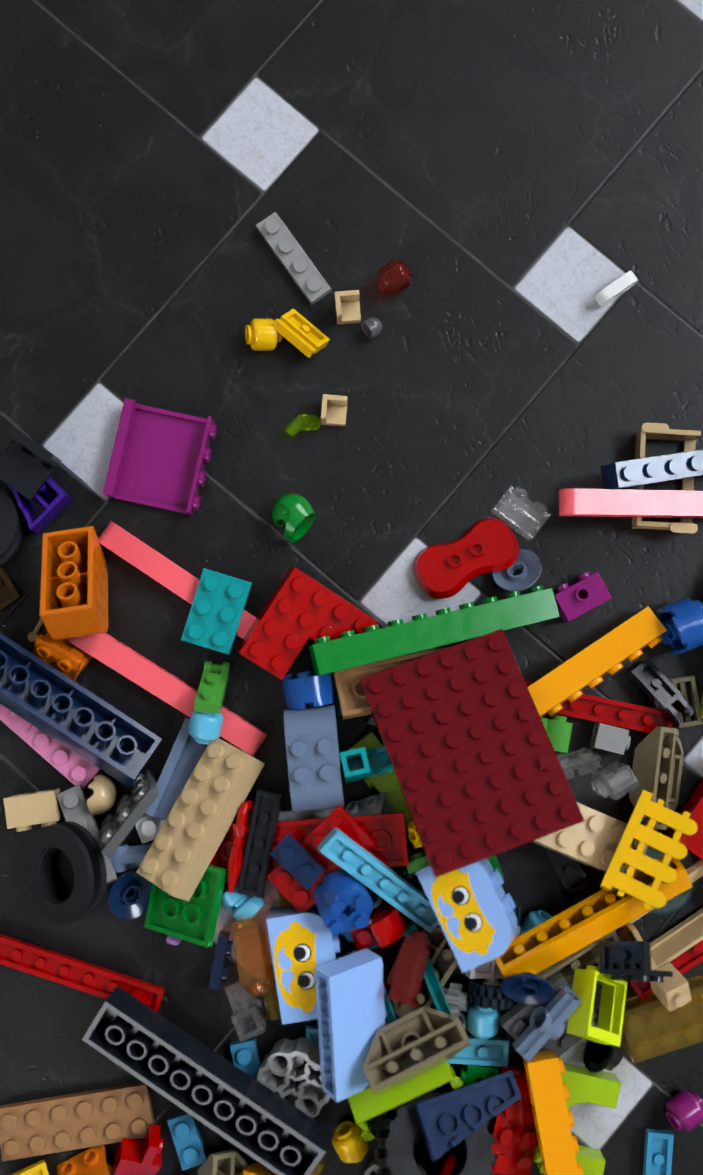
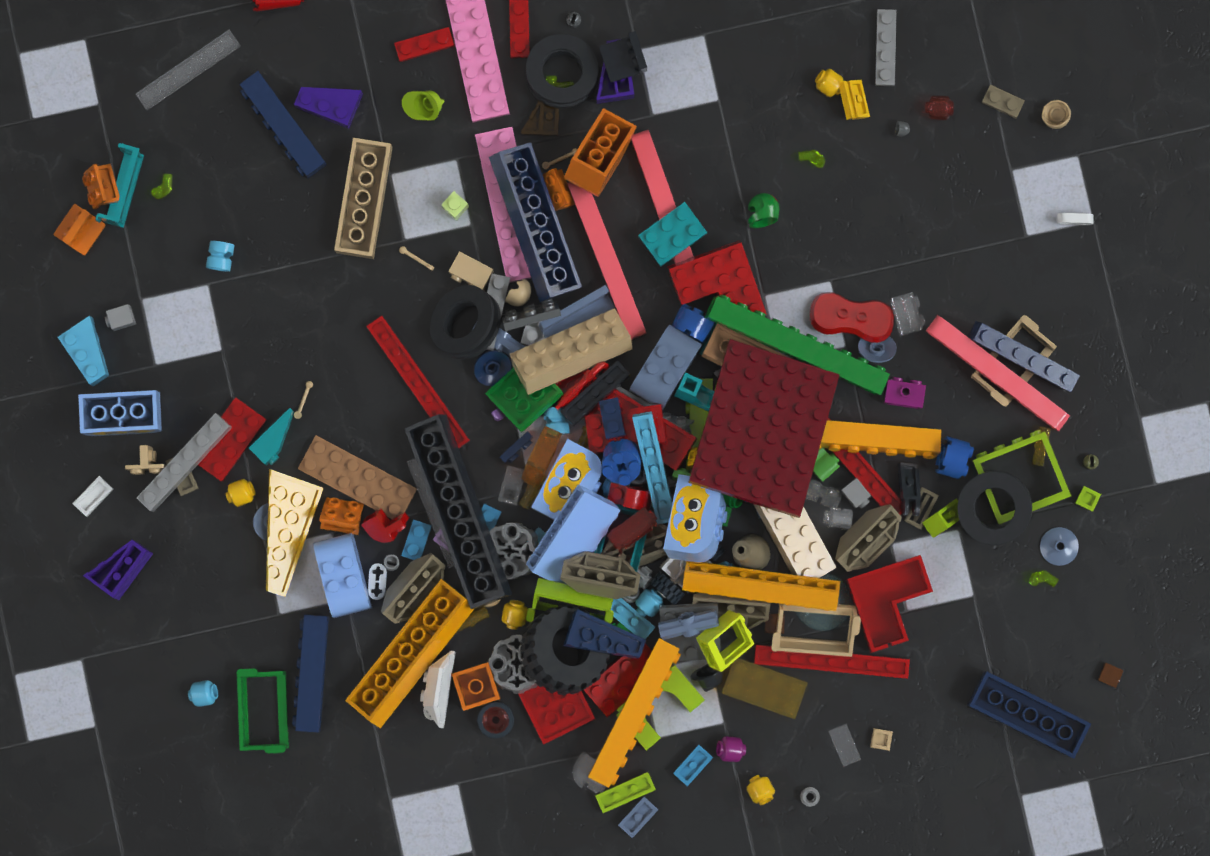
camera: 45 degrees right, 0 degrees up
magenta panel [102,398,217,516] -> none
medium azure head [188,710,223,744] -> none
bright green plate [194,660,230,714] -> none
tan panel [321,394,348,427] -> none
tan panel [335,290,361,325] -> none
dark blue dish [501,972,555,1004] -> none
black bracket [599,941,673,982] -> none
yellow fence [600,789,698,910] -> none
tan brick [650,963,692,1012] -> none
none -> dark tan cone [732,534,771,570]
none -> dark tan plate [982,85,1025,119]
none -> tan hair [1042,100,1071,129]

